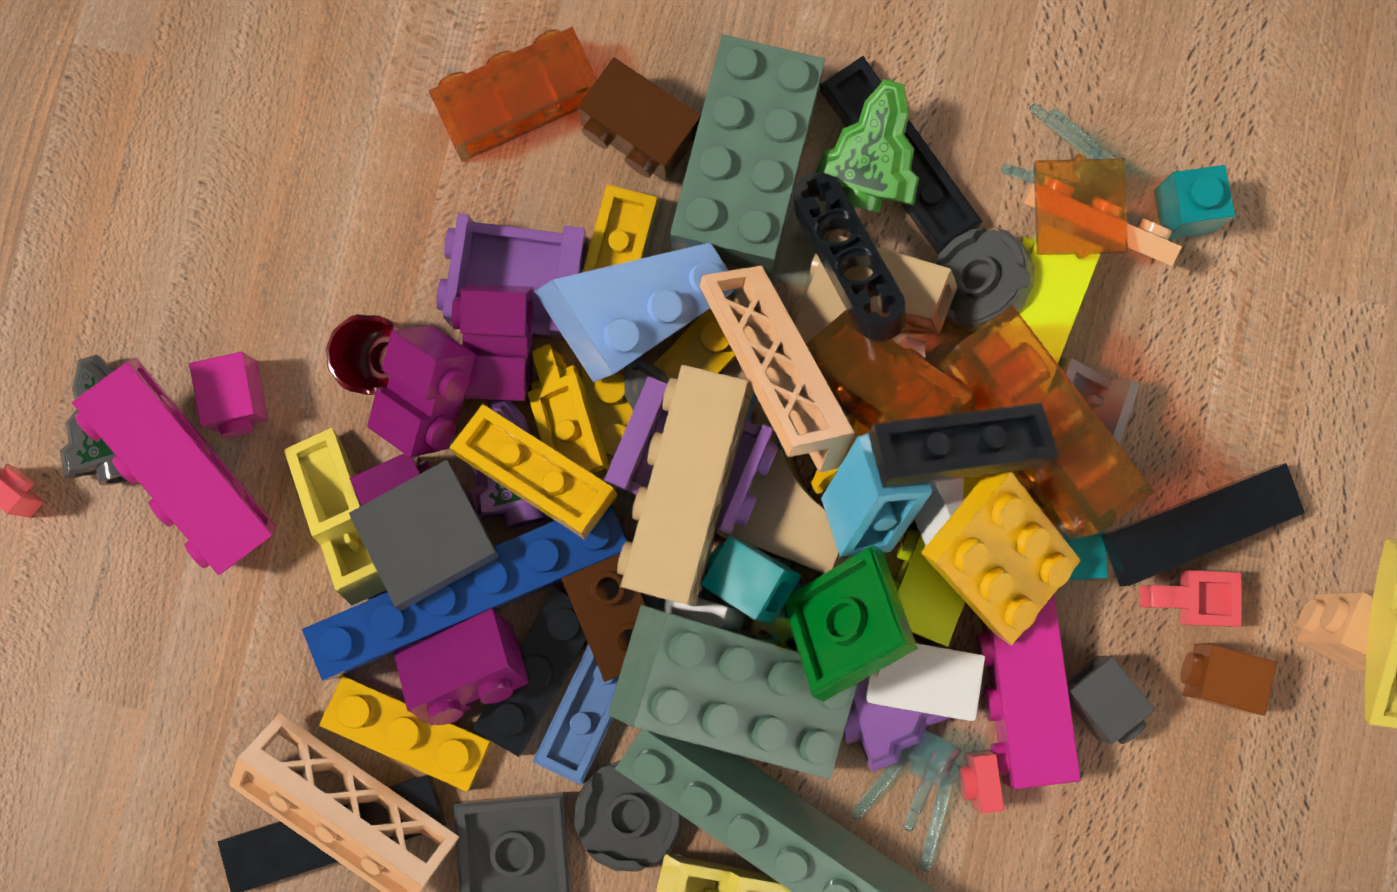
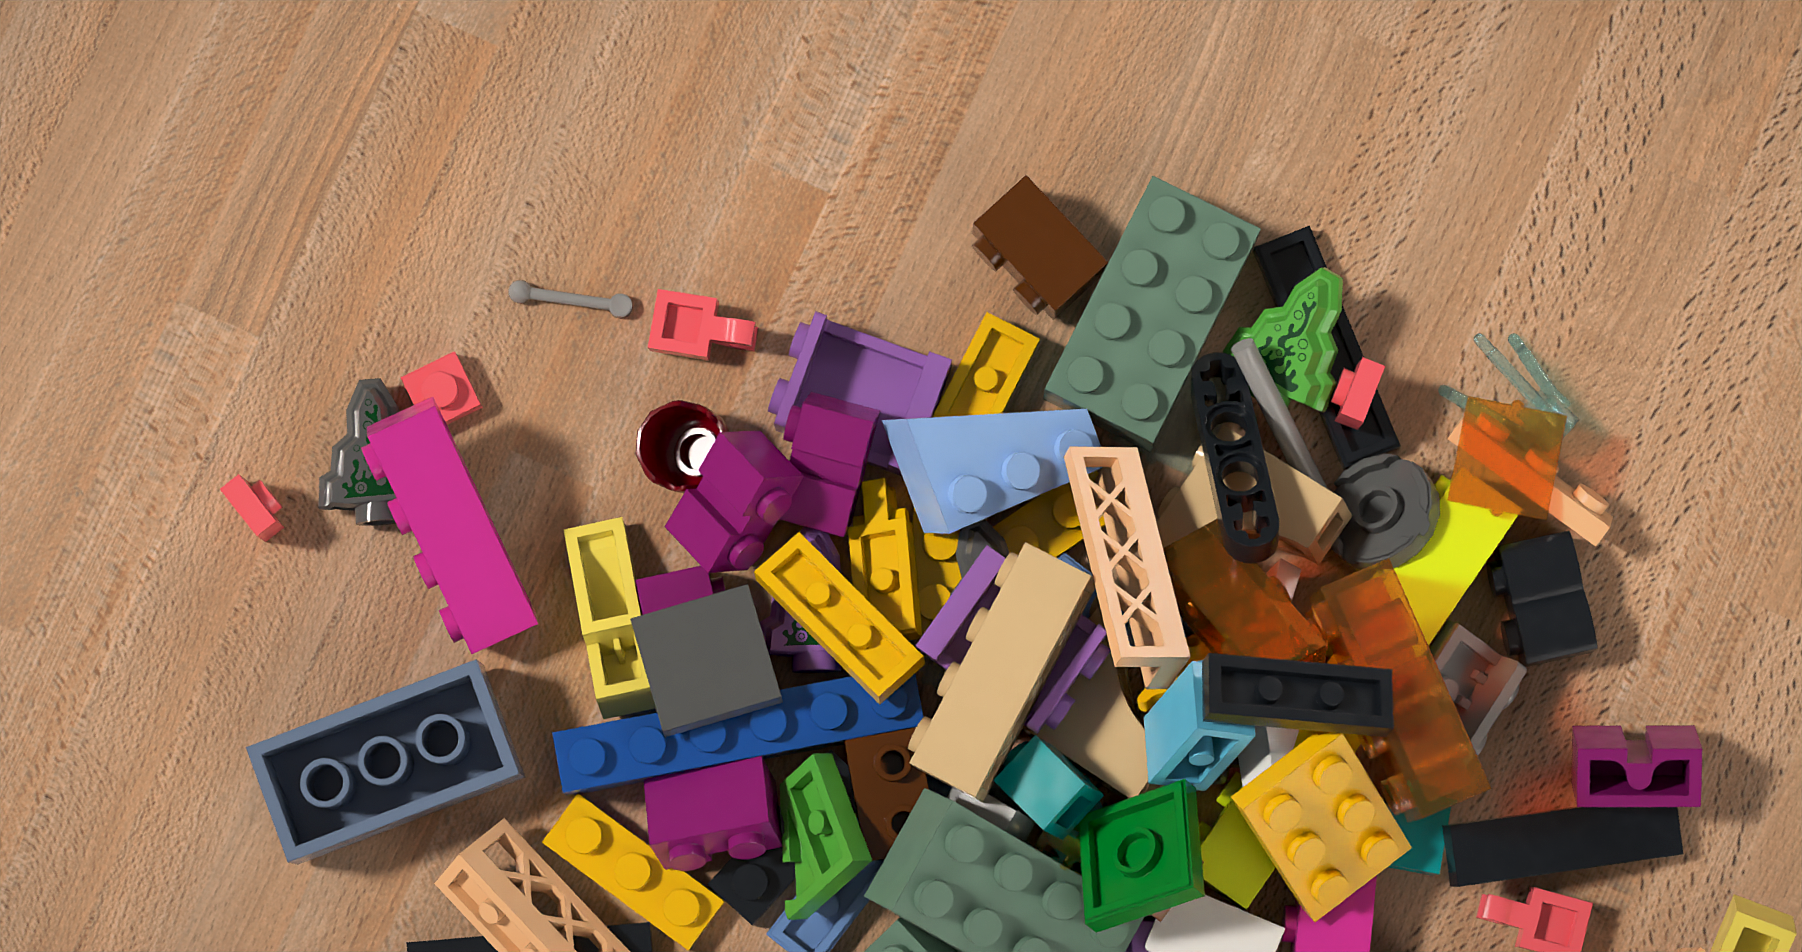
camera: 15 degrees right, 0 degrees up
dark pink brick [189,352,269,438] -> none
clear orange brick [428,26,597,162] -> none
teal brick [1154,165,1235,239] -> none
none -> sand blue brick [246,659,526,865]
none -> coral plate [400,351,483,425]
none -> light grey hinge [508,280,633,319]
none -> coral plate [648,289,759,360]
none -> bright green wing [779,753,872,920]
none -> light grey bar [1231,338,1328,489]
none -> coral plate [1331,357,1385,430]
none -> black brick [1487,530,1598,667]
none -> magenta brick [1571,725,1703,807]

